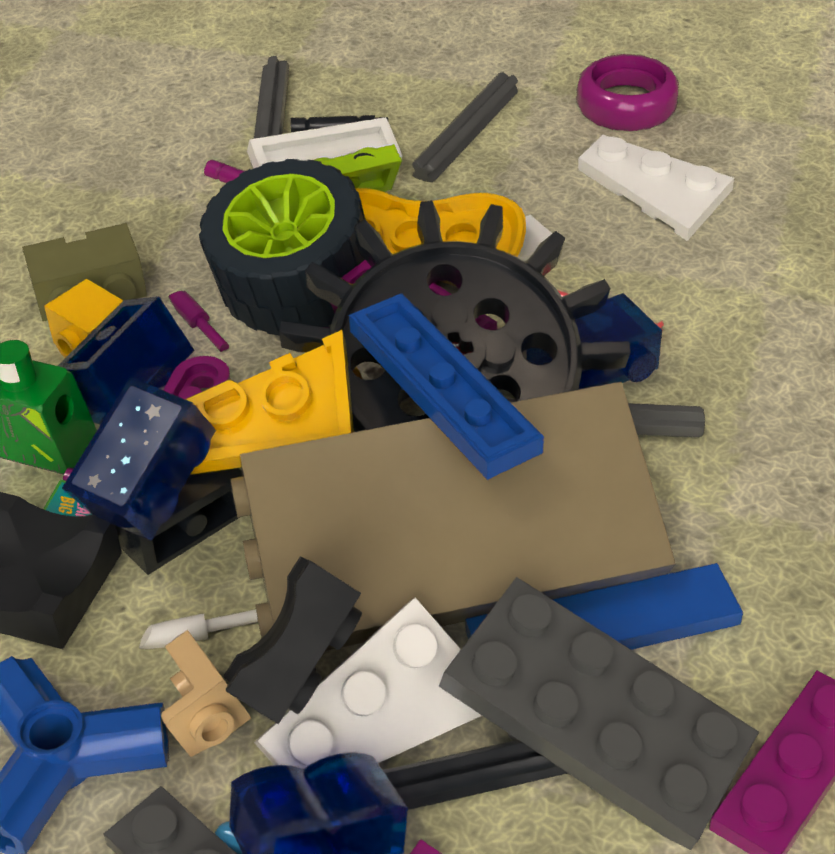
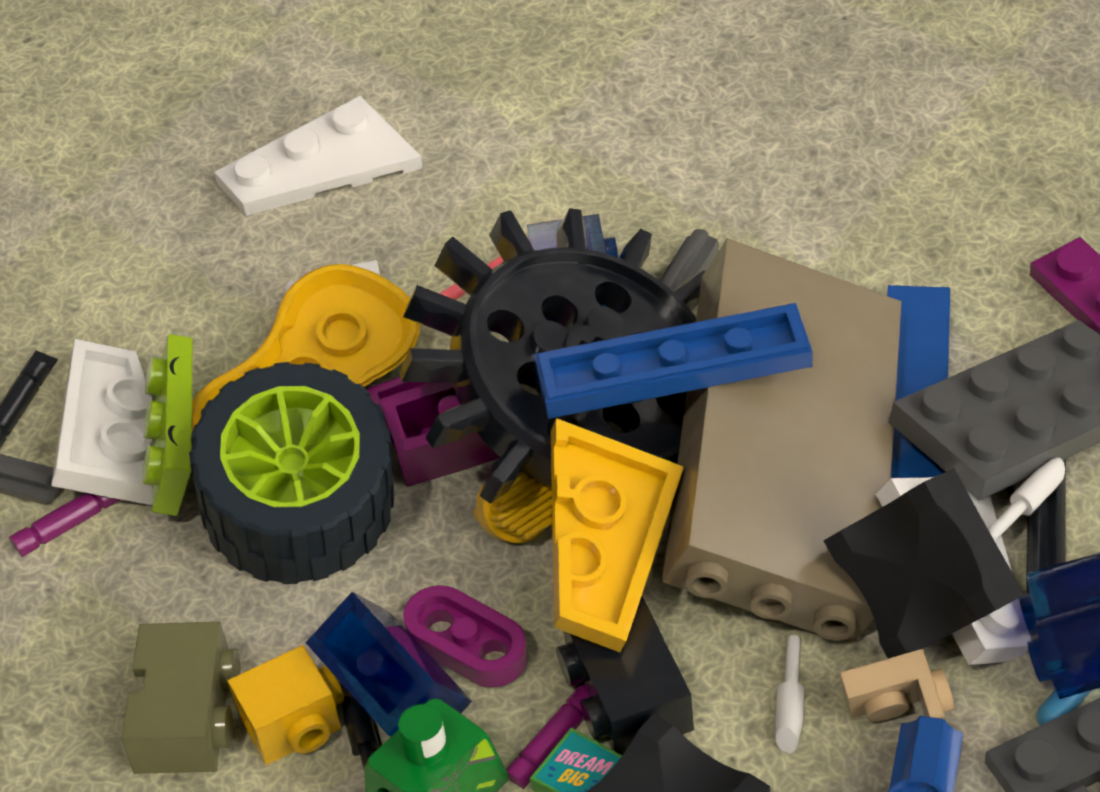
camera: 65 degrees left, 5 degrees up
brick [62,377,216,541] -> none
magenta piece [168,291,229,352] -> none
dark grey axle [412,72,518,182] -> none
magenta wheel [576,54,679,131] -> none
none -> white piece [988,457,1065,541]

